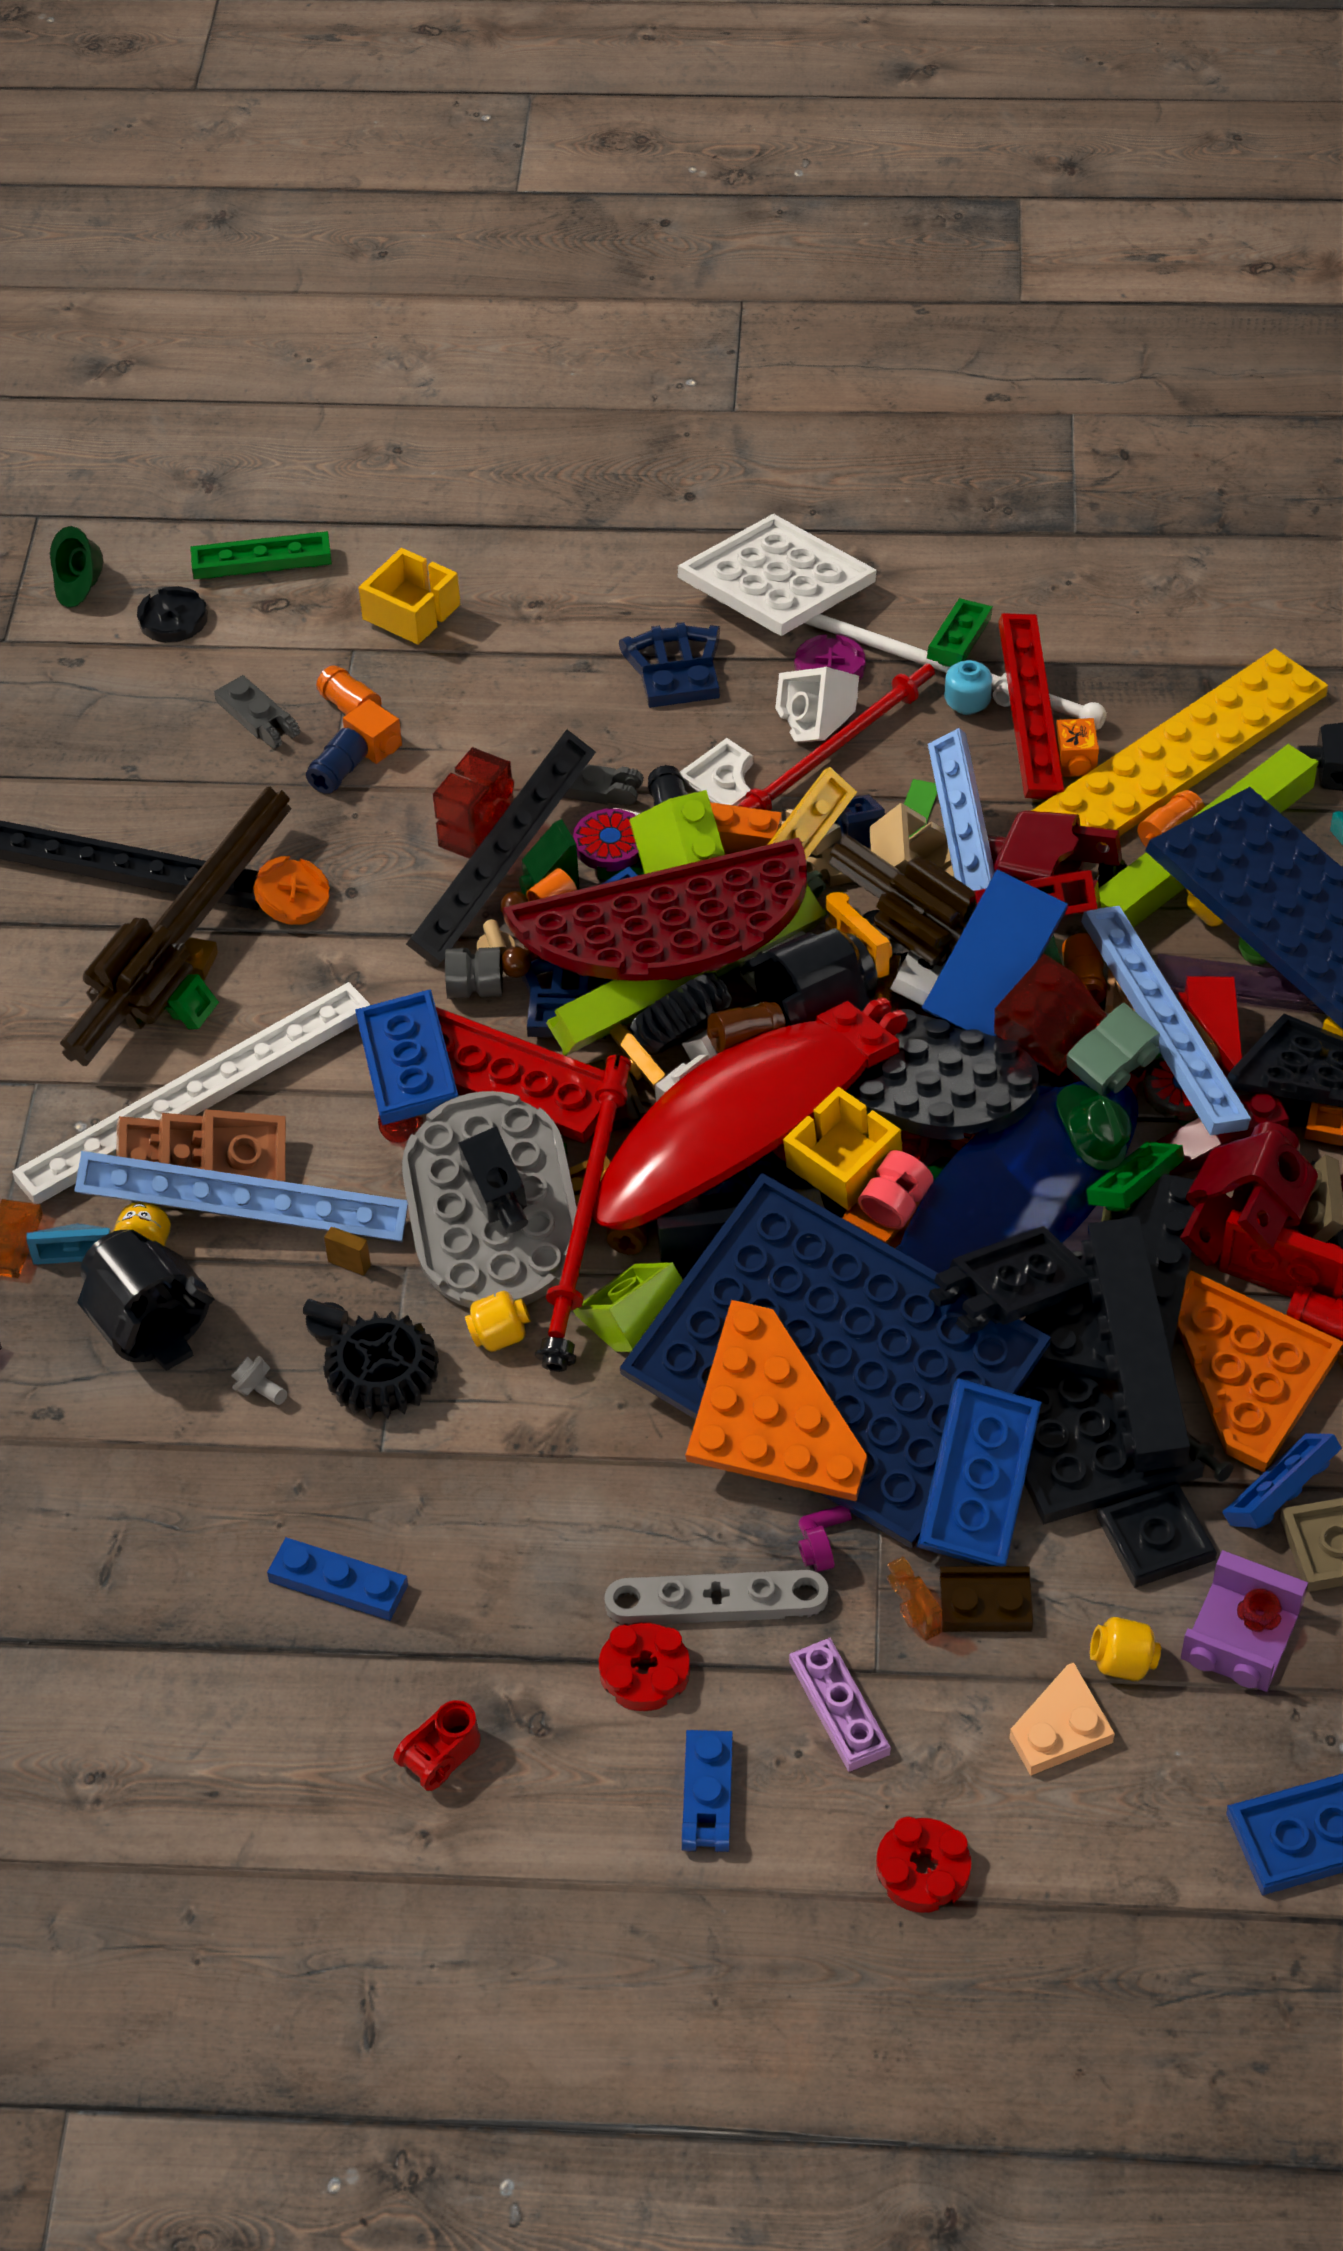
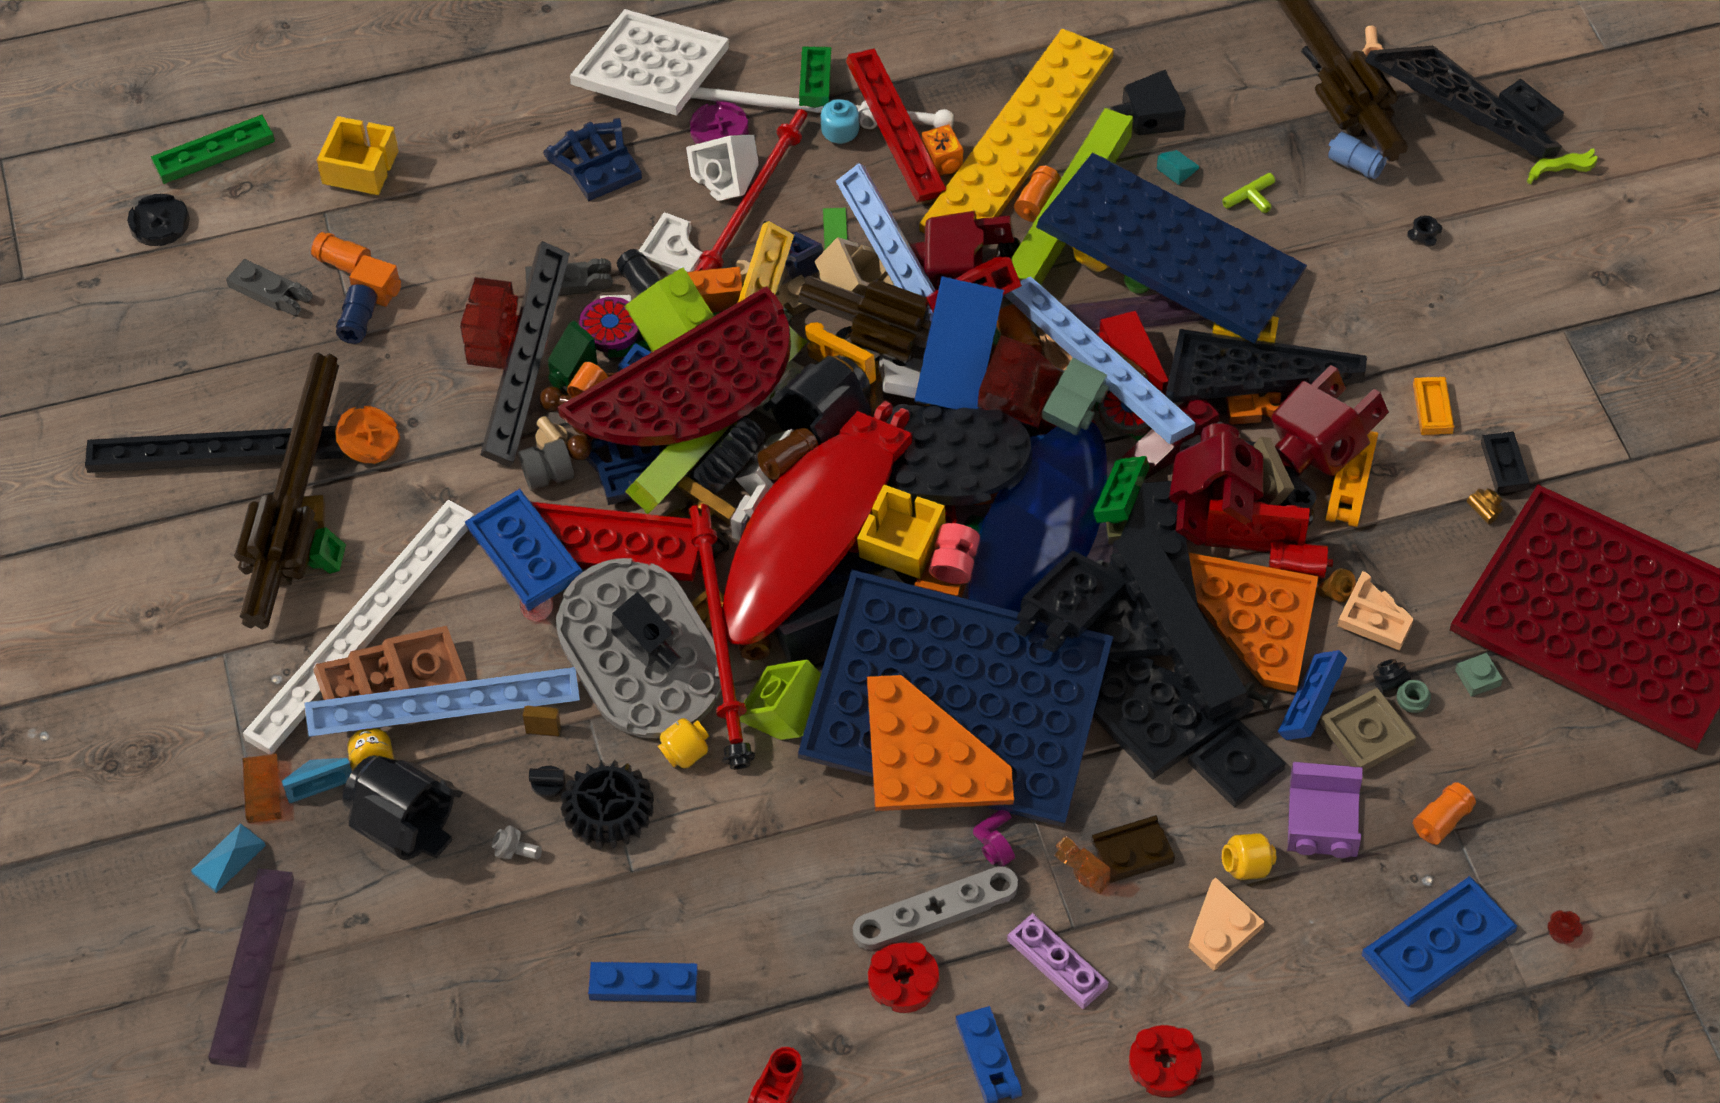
camera: 20 degrees left, 5 degrees up
dark green piece [50,526,104,608] -> none
blue tile [917,1378,1041,1566] -> none
dark green piece [1056,1084,1132,1171] -> none
clear red plate [1237,1589,1282,1632] -> none

